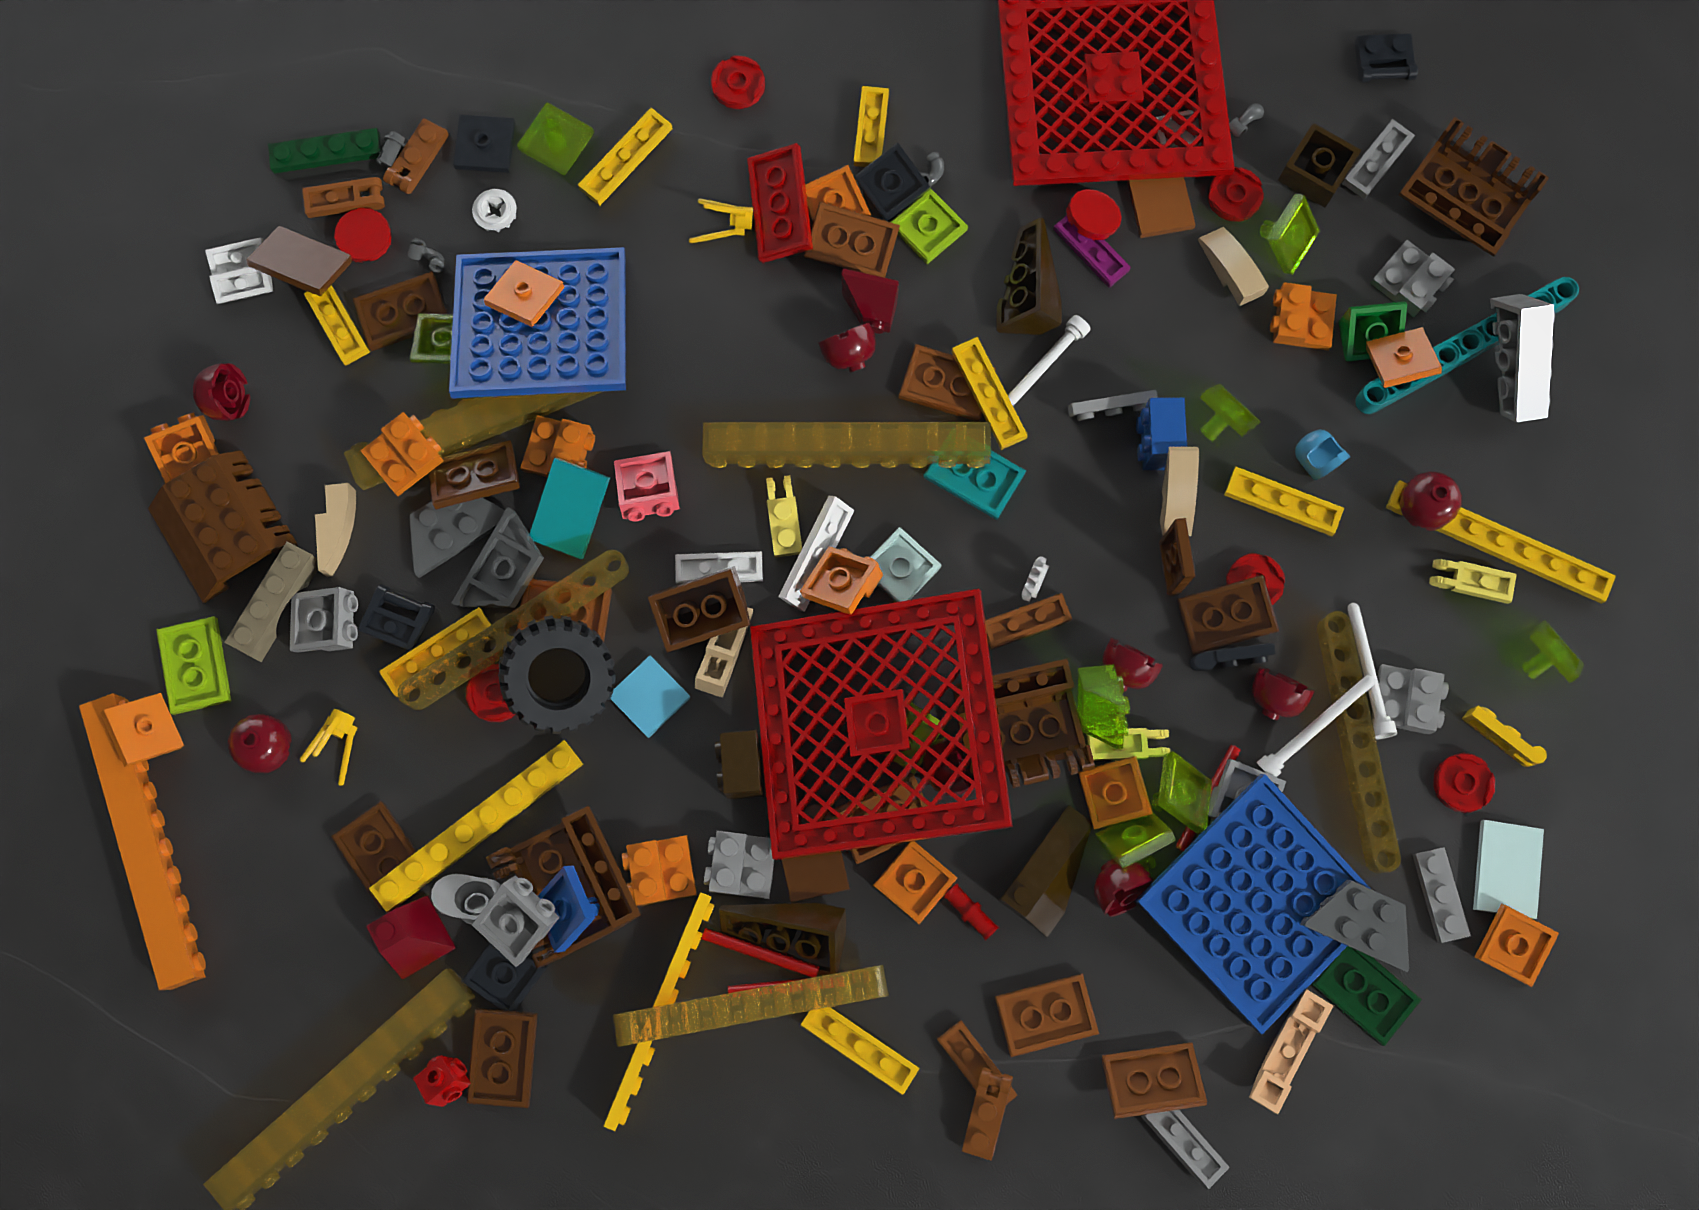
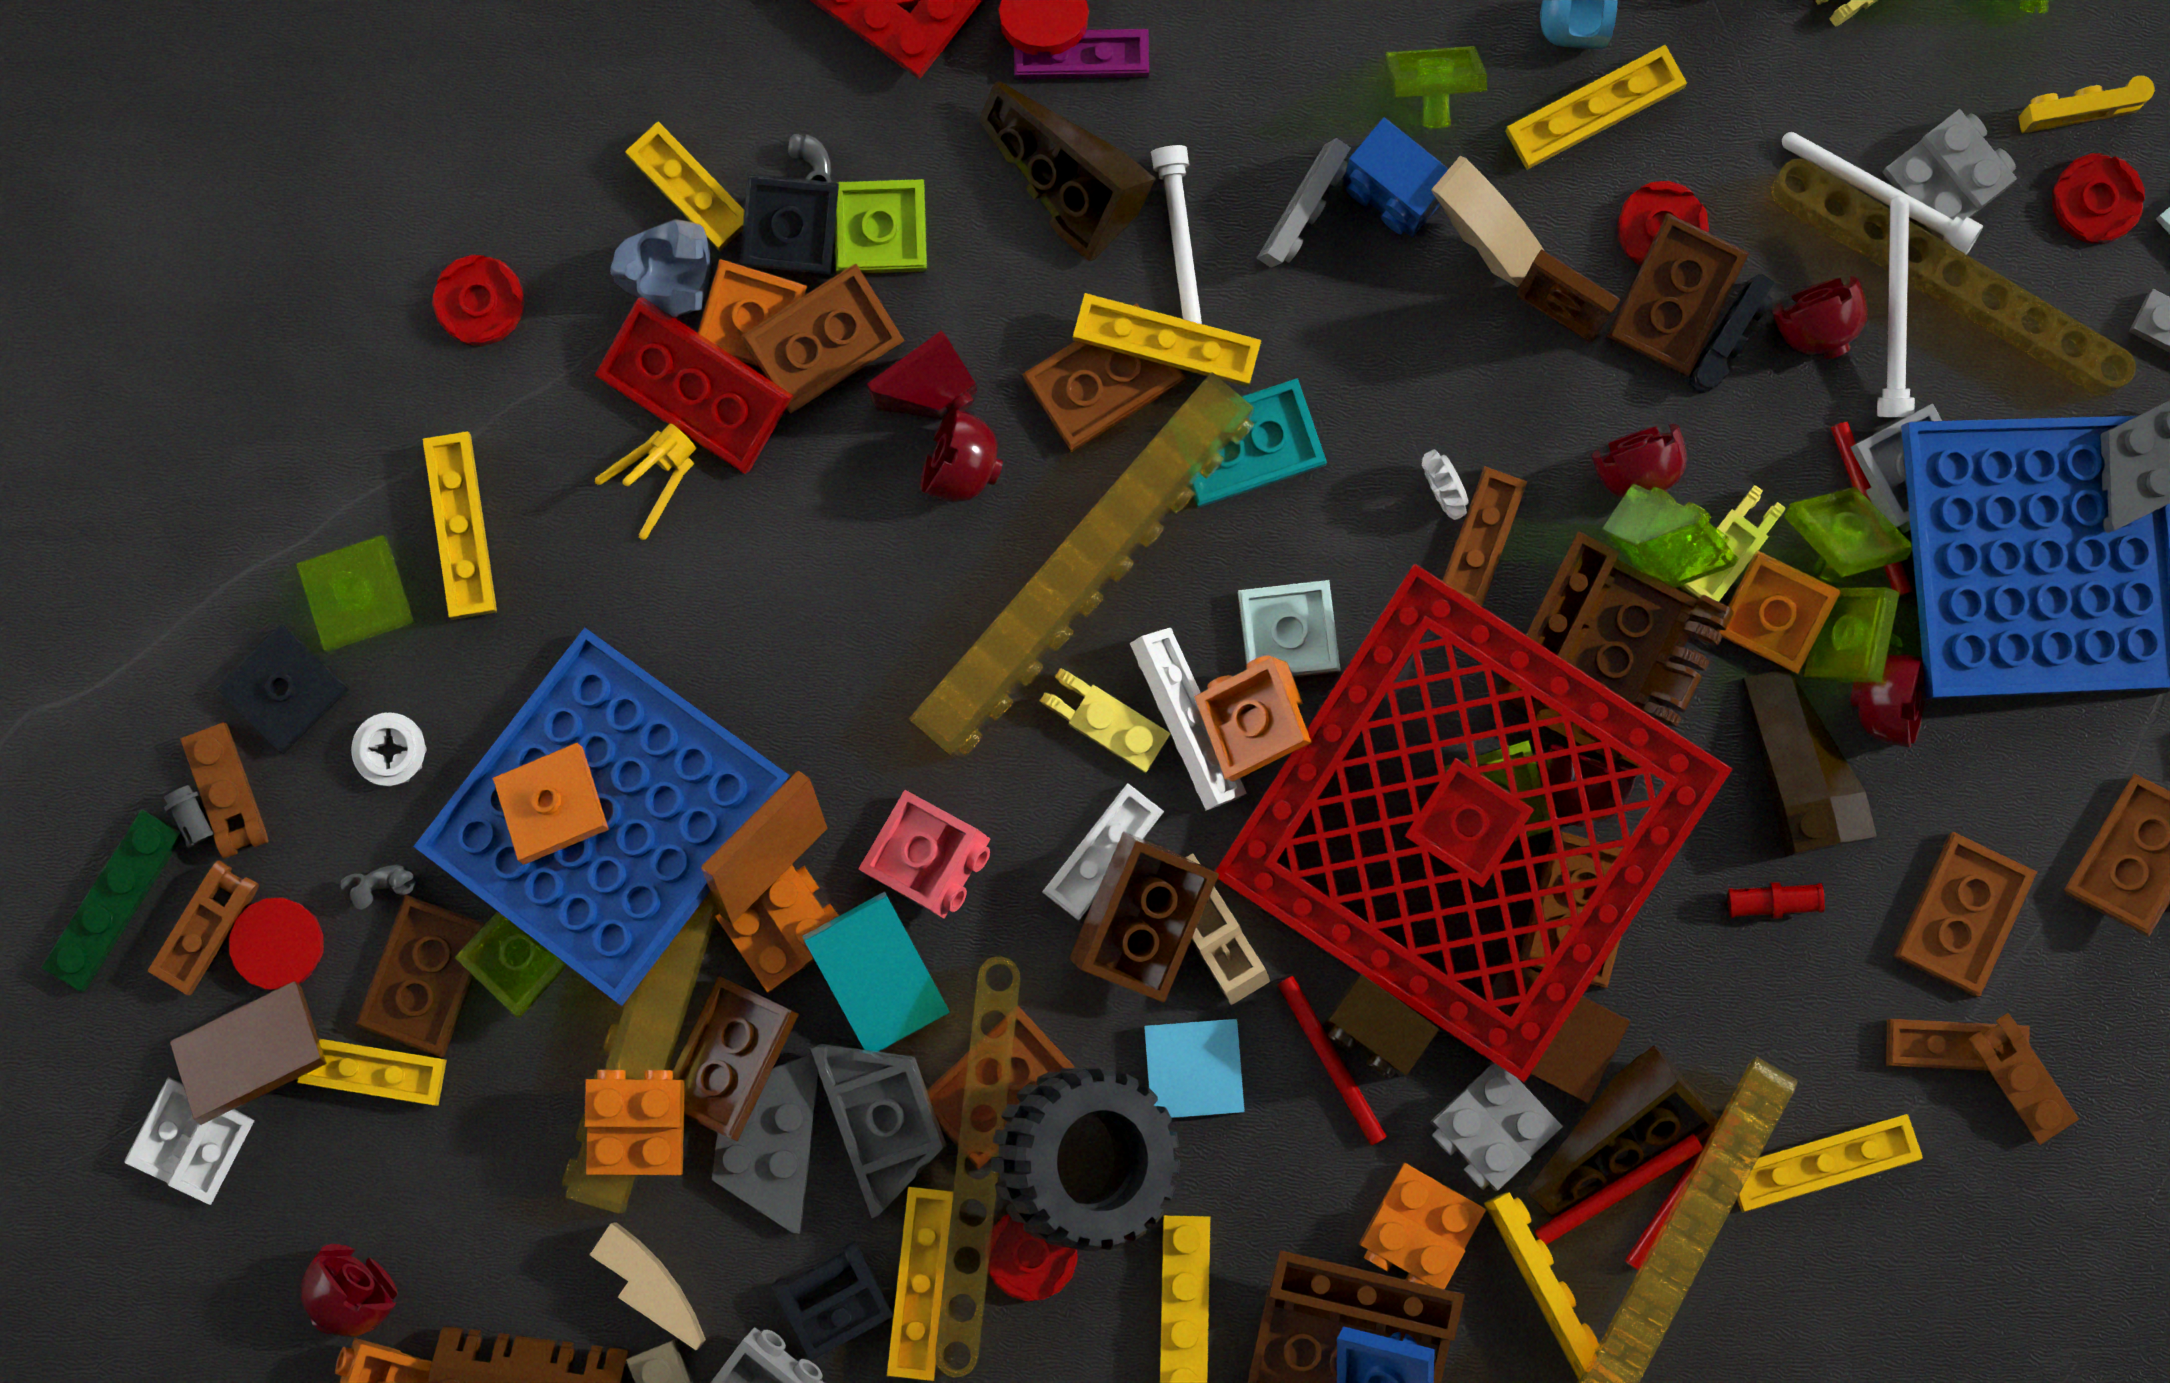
camera: 50 degrees left, 5 degrees up
orange plate [873,841,957,924] -> none
none -> sand blue piece [610,219,712,318]
none -> dark orange tile [701,771,828,924]
none -> red bar [1277,975,1387,1146]

